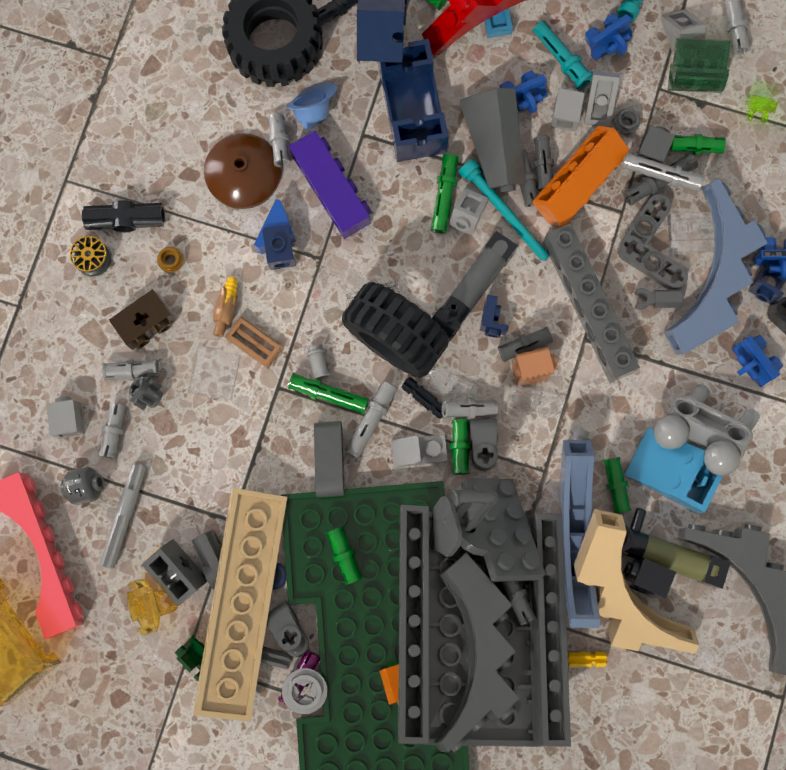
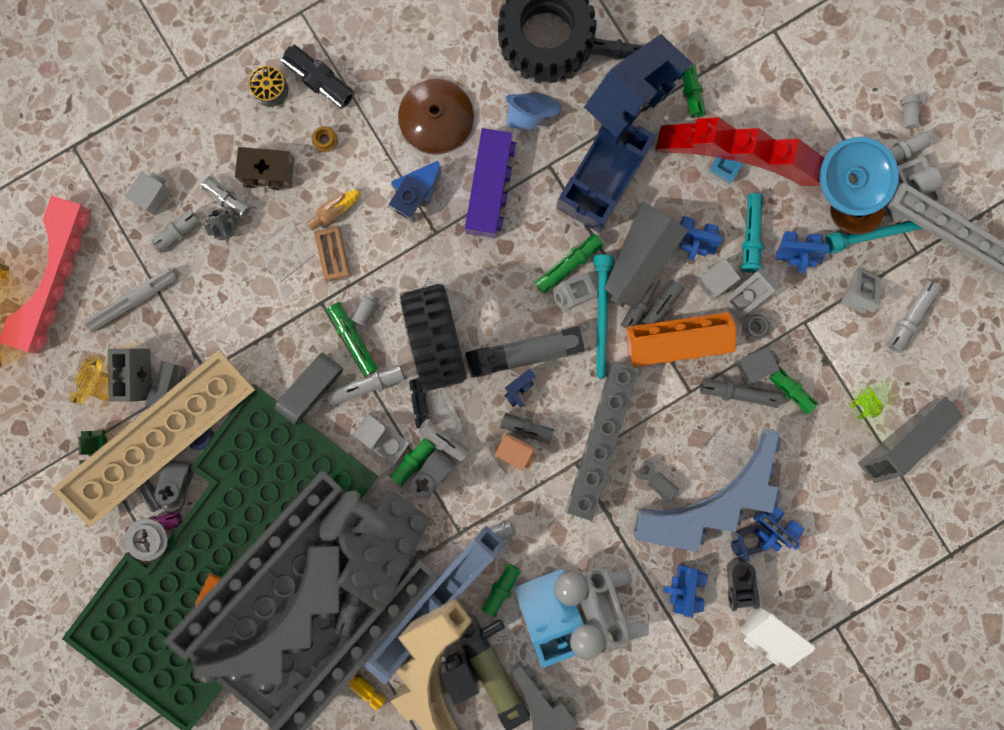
camera: 40 degrees right, 5 degrees up
dark grey head [60,467,104,505] -> none
light grey pin [268,113,291,167] -> none
green pin [326,526,363,585] -> none
dark grey beam [617,194,688,290] -> none
light grey pin [622,152,705,192] -> none
clear green brick [667,38,731,93] -> none

